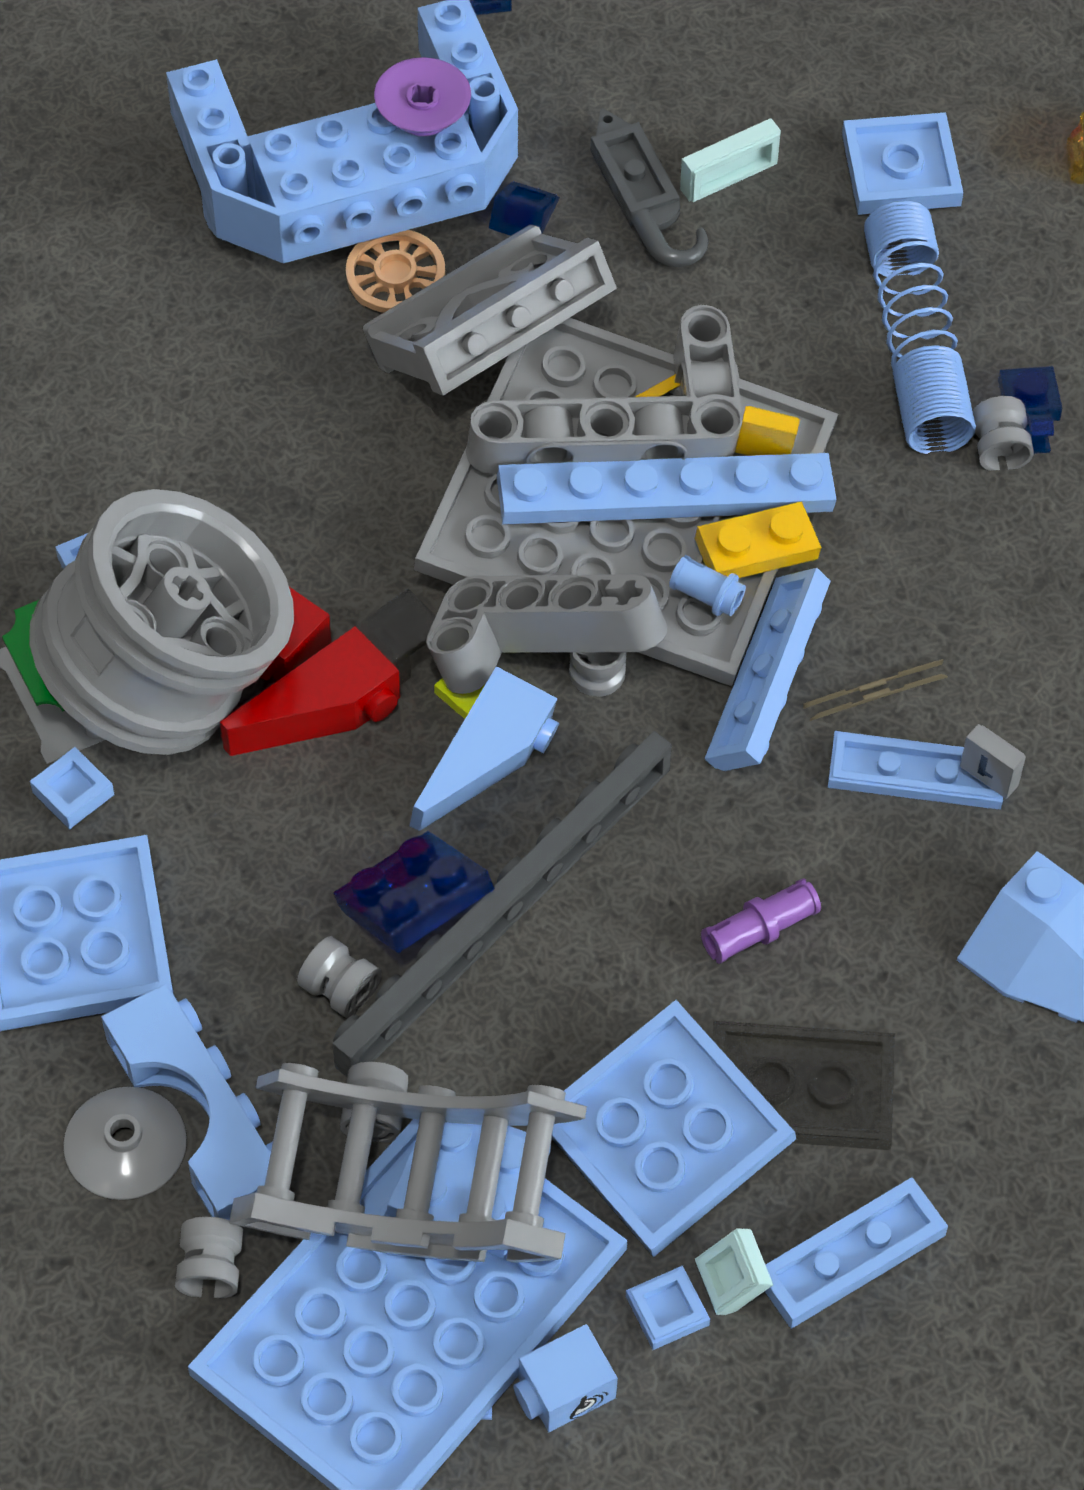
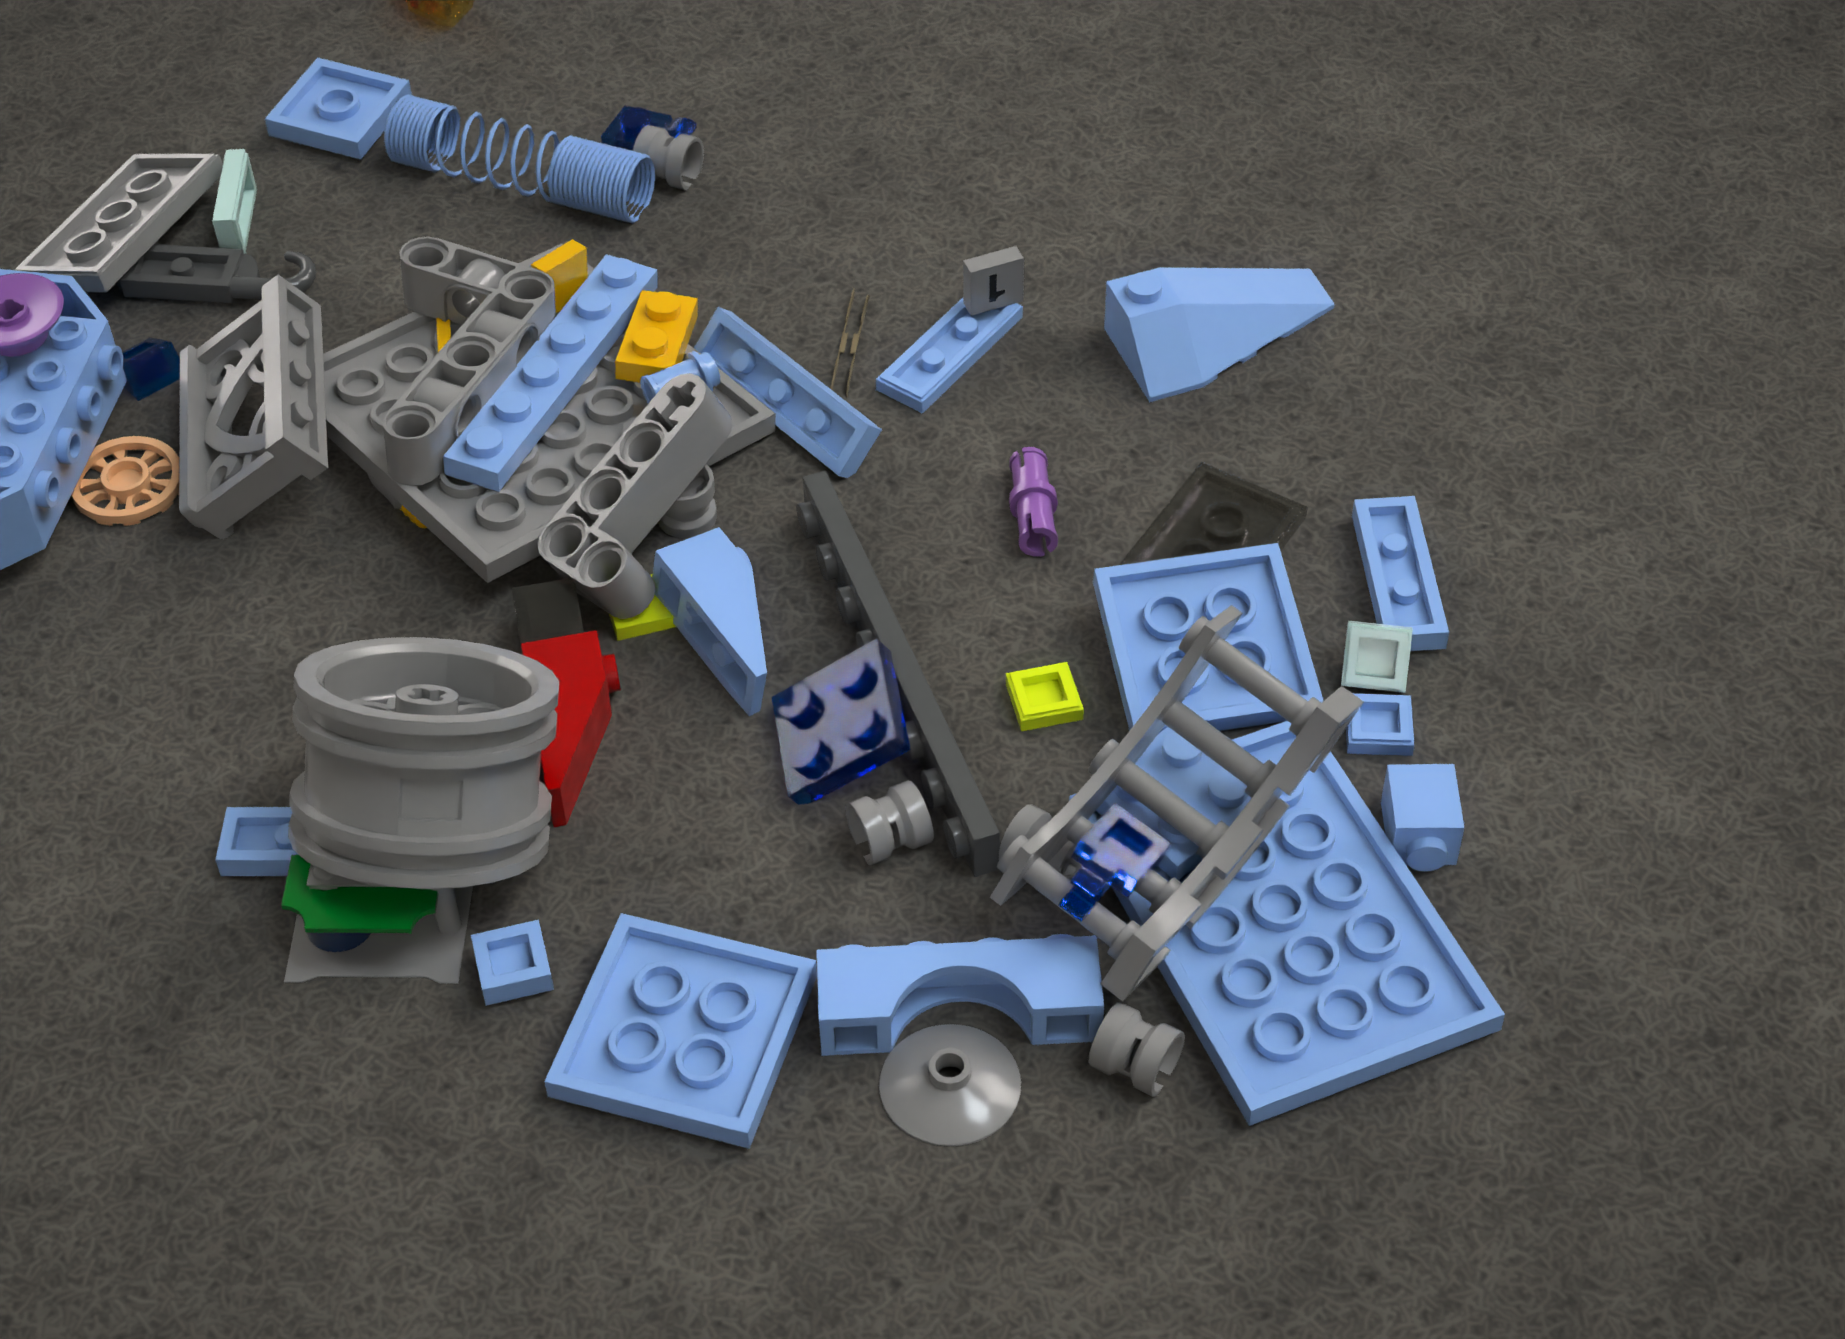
camera: 60 degrees left, 10 degrees down
none -> light grey tile [14,154,223,292]
none -> neon yellow tile [1006,662,1084,731]
none -> clear blue plate [1058,803,1172,922]

